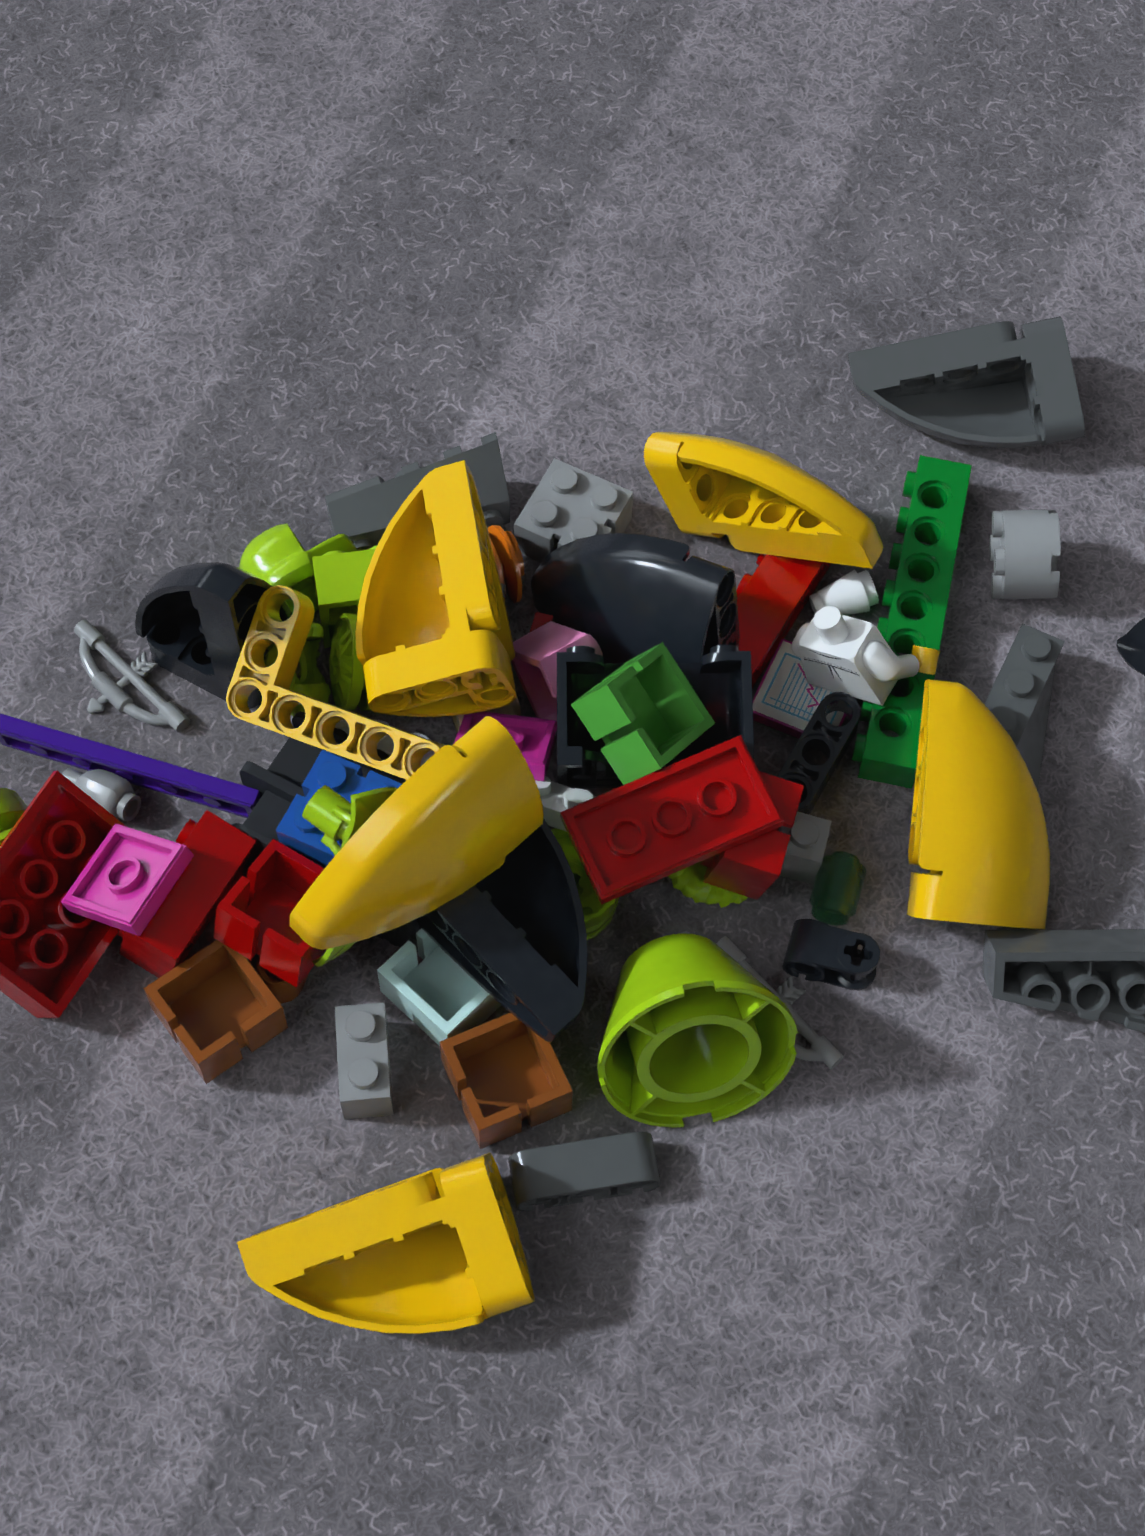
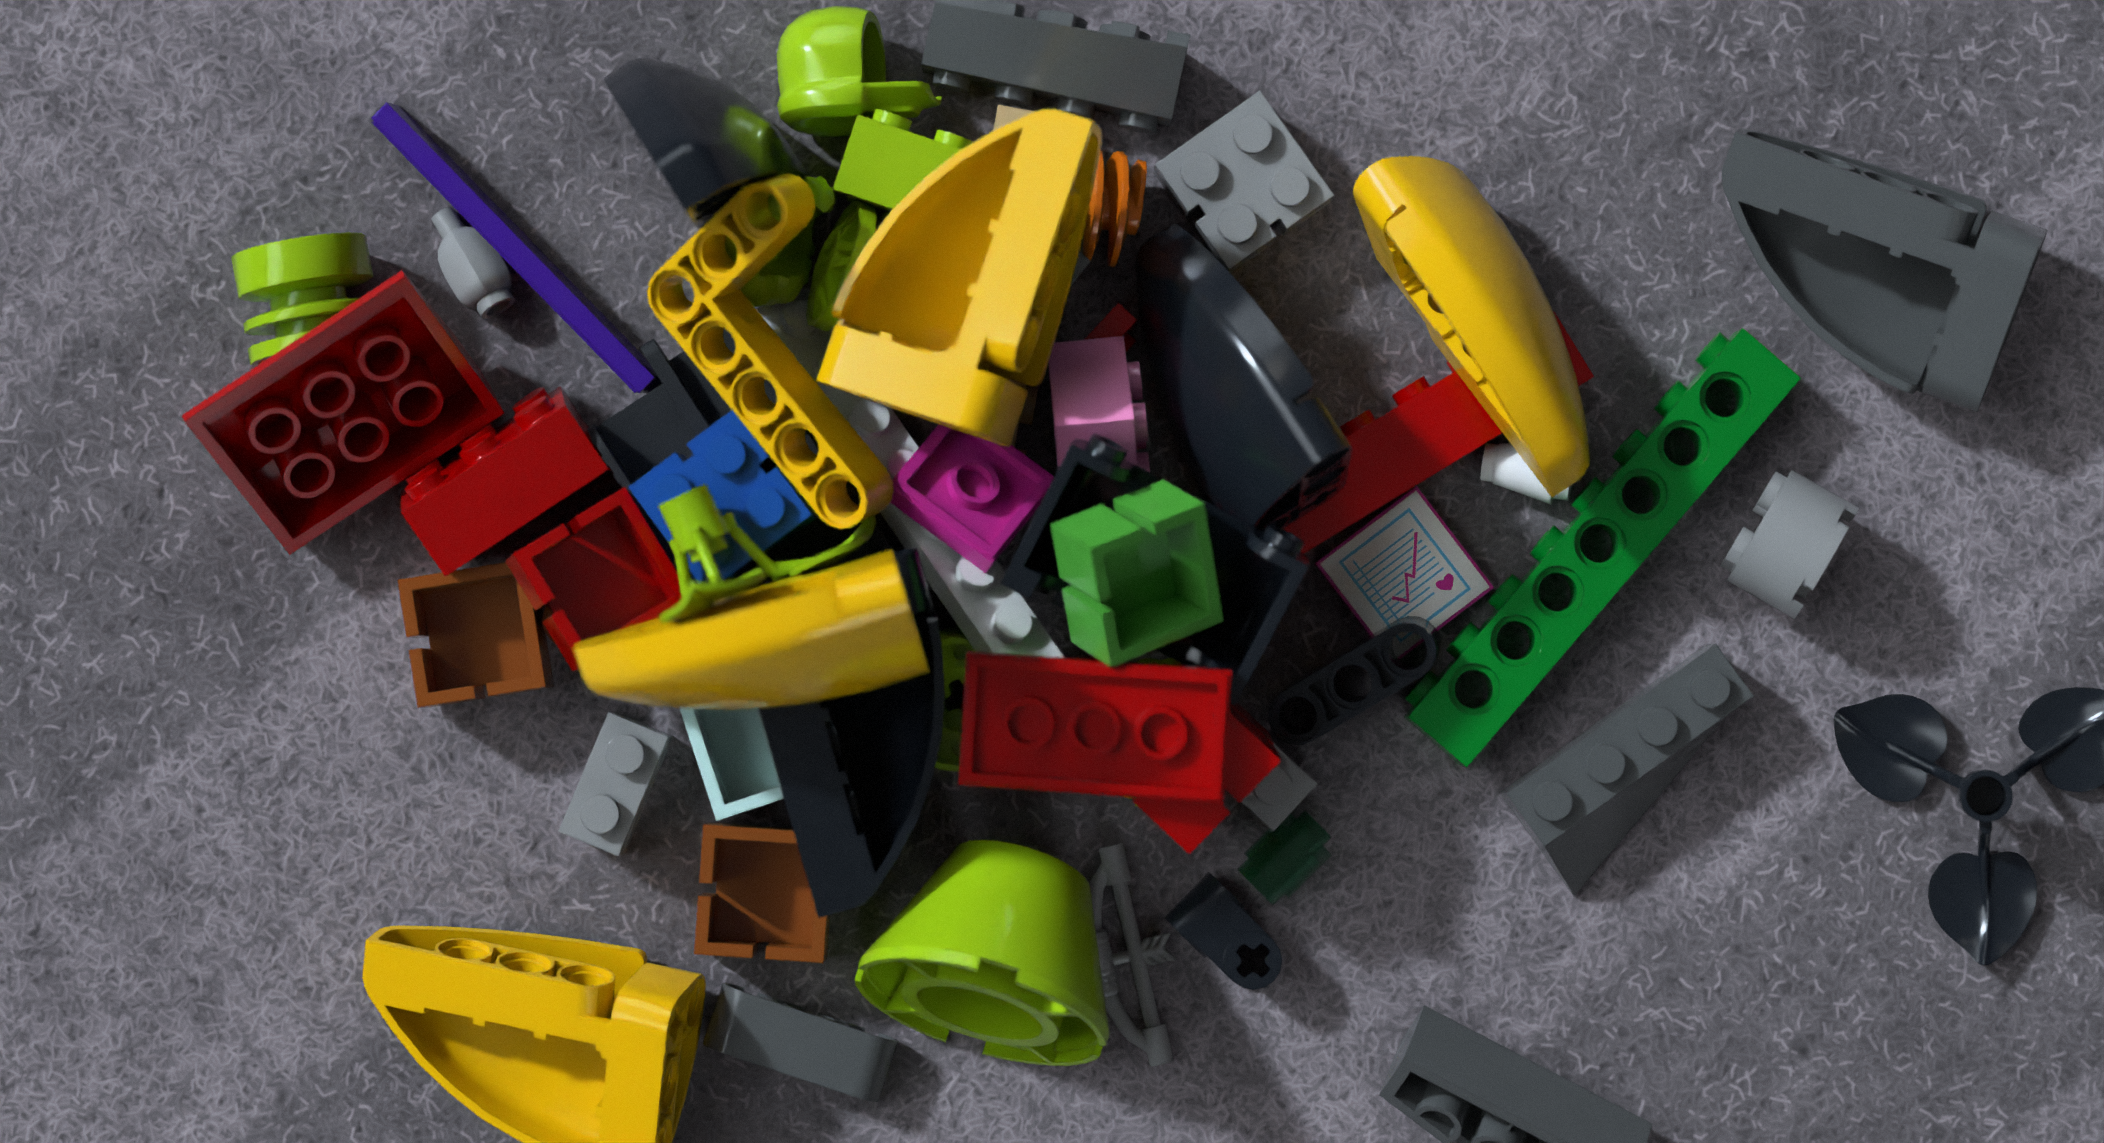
camera: 25 degrees right, 25 degrees up
dark pink tile [61,823,194,936] -> none
light grey piece [74,619,190,733] -> none
white torso [791,606,940,706] -> none
yellow panel [907,679,1050,929] -> none

